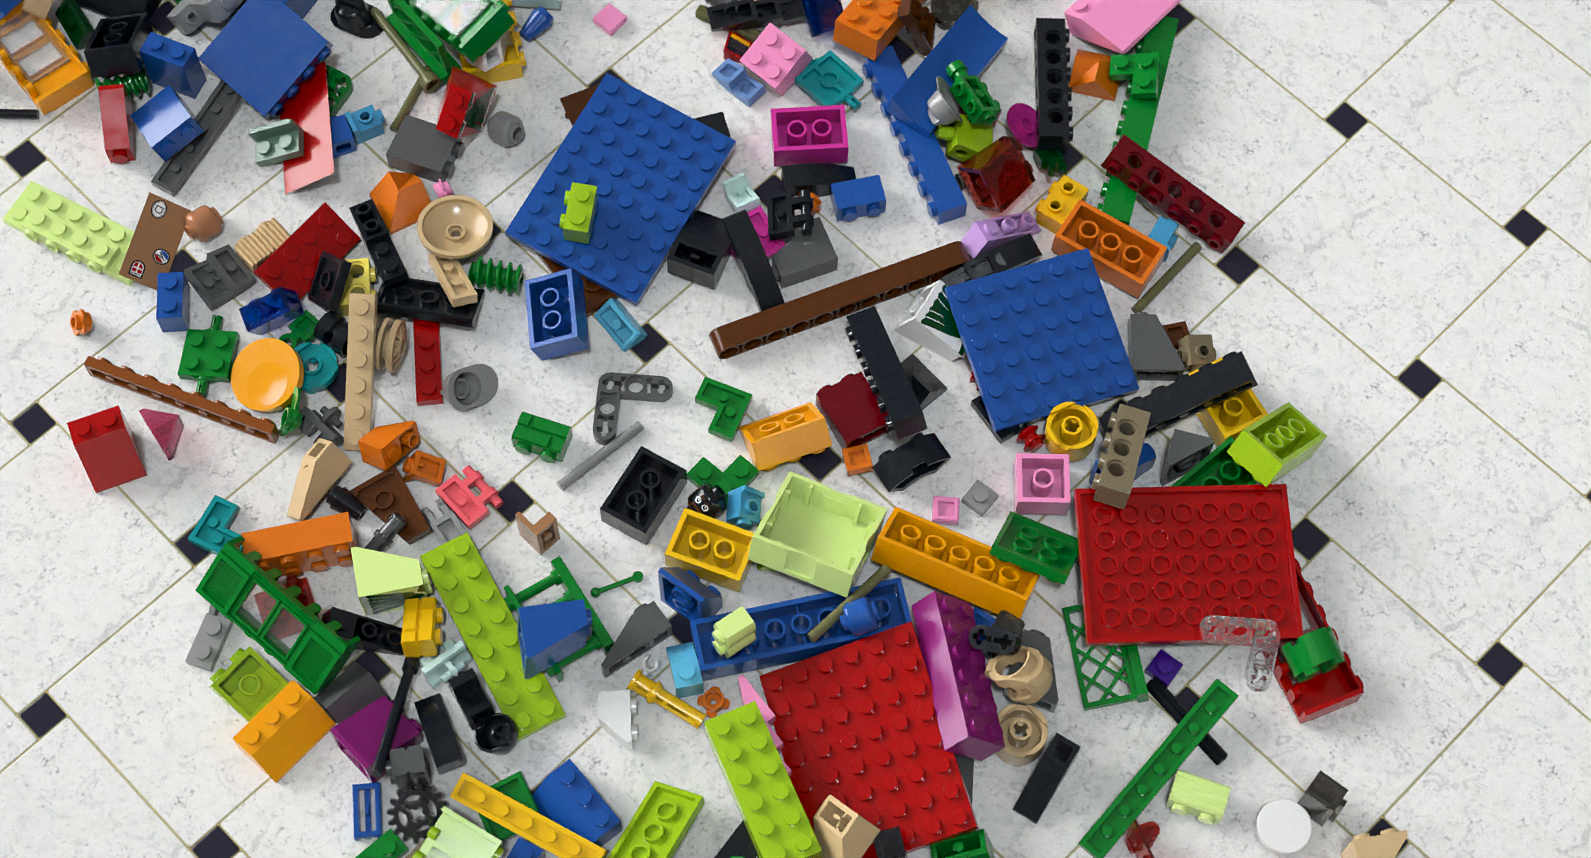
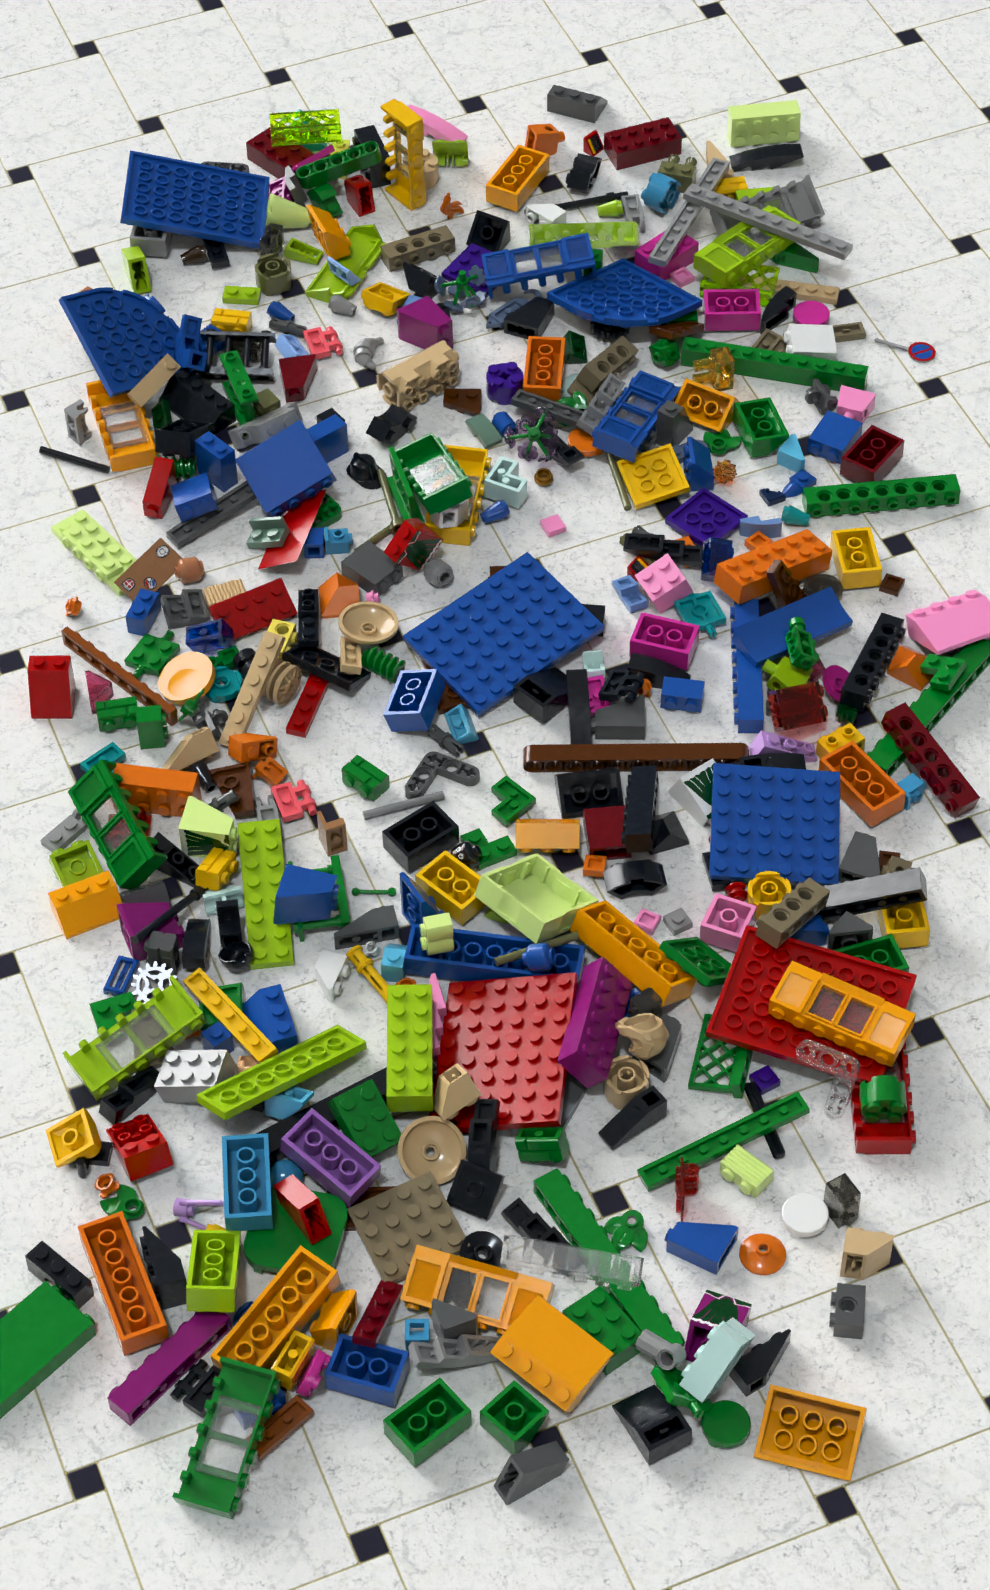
camera: 25 degrees right, 15 degrees down
black plate [307,251,352,312] -> none
light grey piece [440,364,498,410] -> none
lime brick [559,182,598,244] -> none
dark azure brick [726,485,765,529] -> none
light grey piece [927,76,963,126] -> none
black beam [969,625,1021,656] -> none
olive bar [1131,242,1202,313] -> none
lime brick [1227,402,1327,487] -> none
none -> green brick [95,696,138,732]
none -> green brick [136,705,169,750]
none -> dark grey pin [427,724,464,756]
none -> black slope [554,766,624,818]
none -> light orange window [768,961,916,1067]

